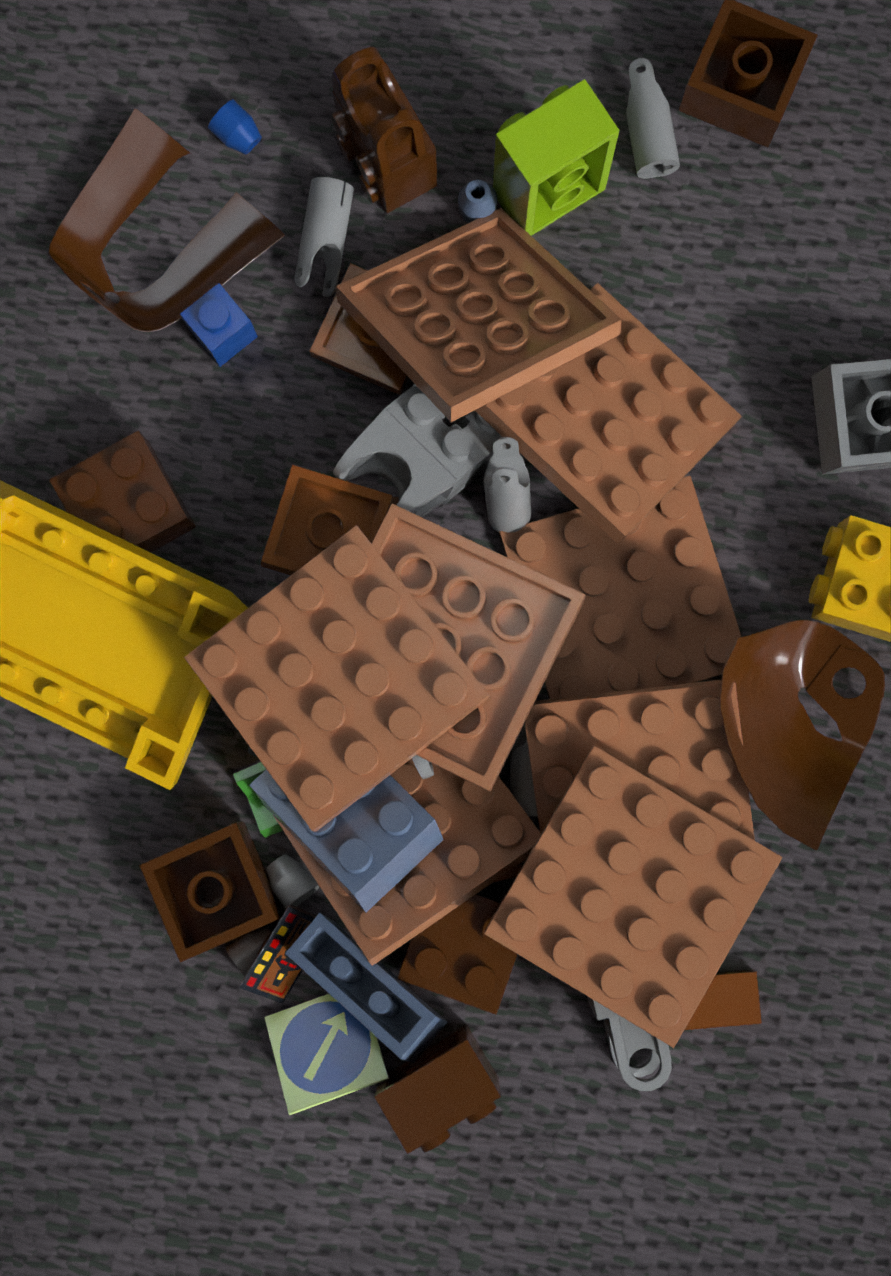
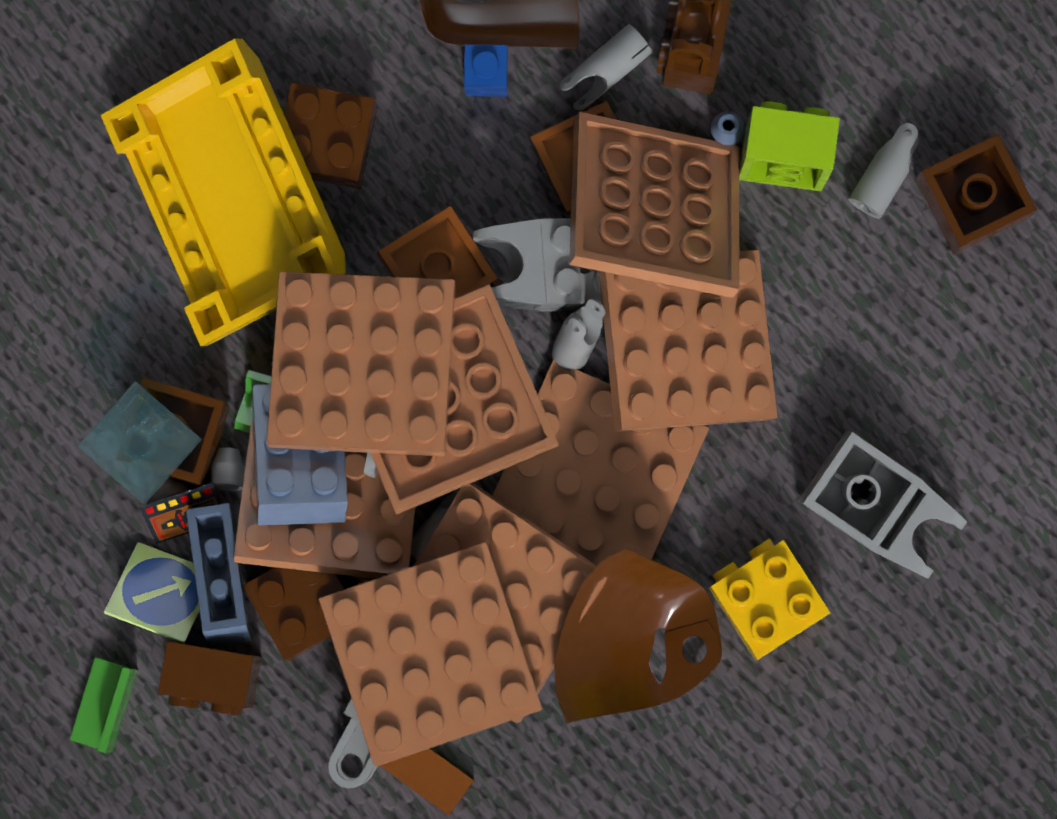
camera: 40 degrees right, 0 degrees up
none -> bright green panel [70,658,138,753]
none -> clear light blue hinge [77,381,202,504]

